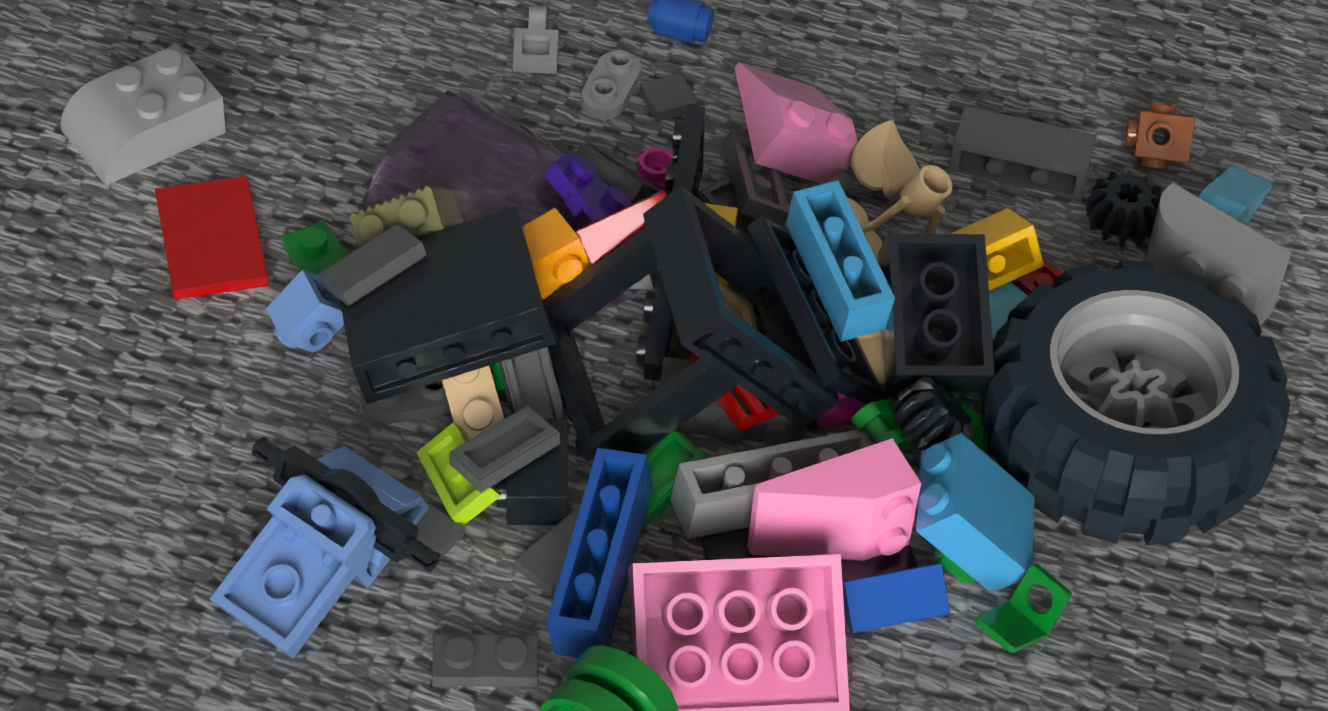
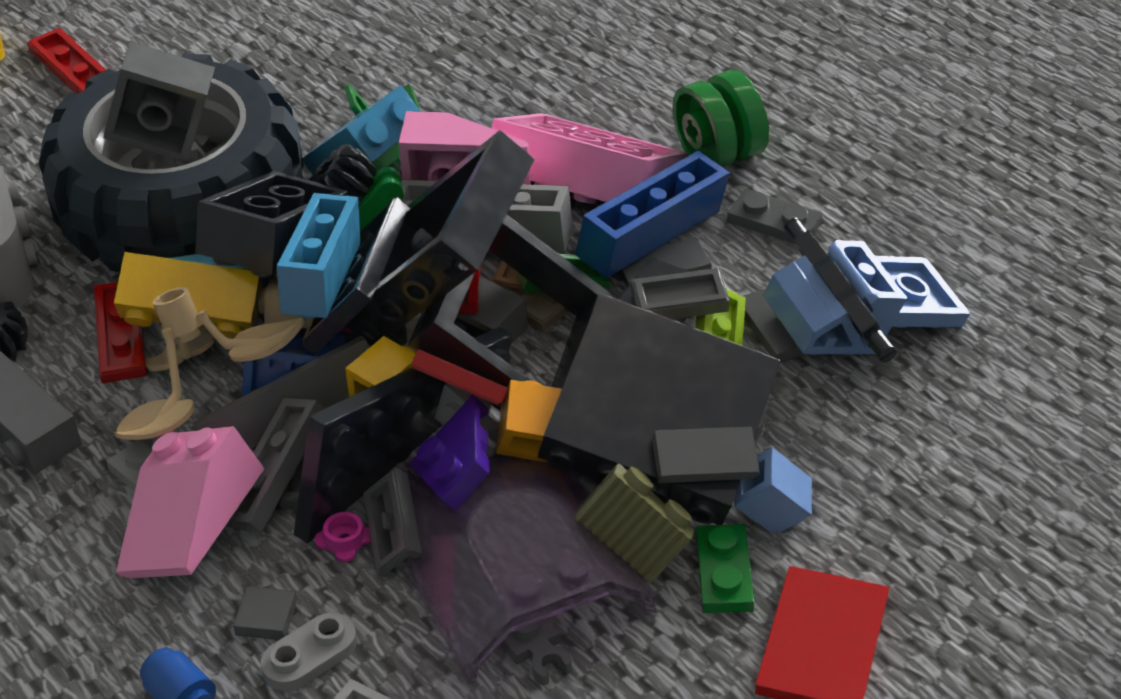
camera: 145 degrees left, 5 degrees down
none -> dark grey brick [103,41,215,163]

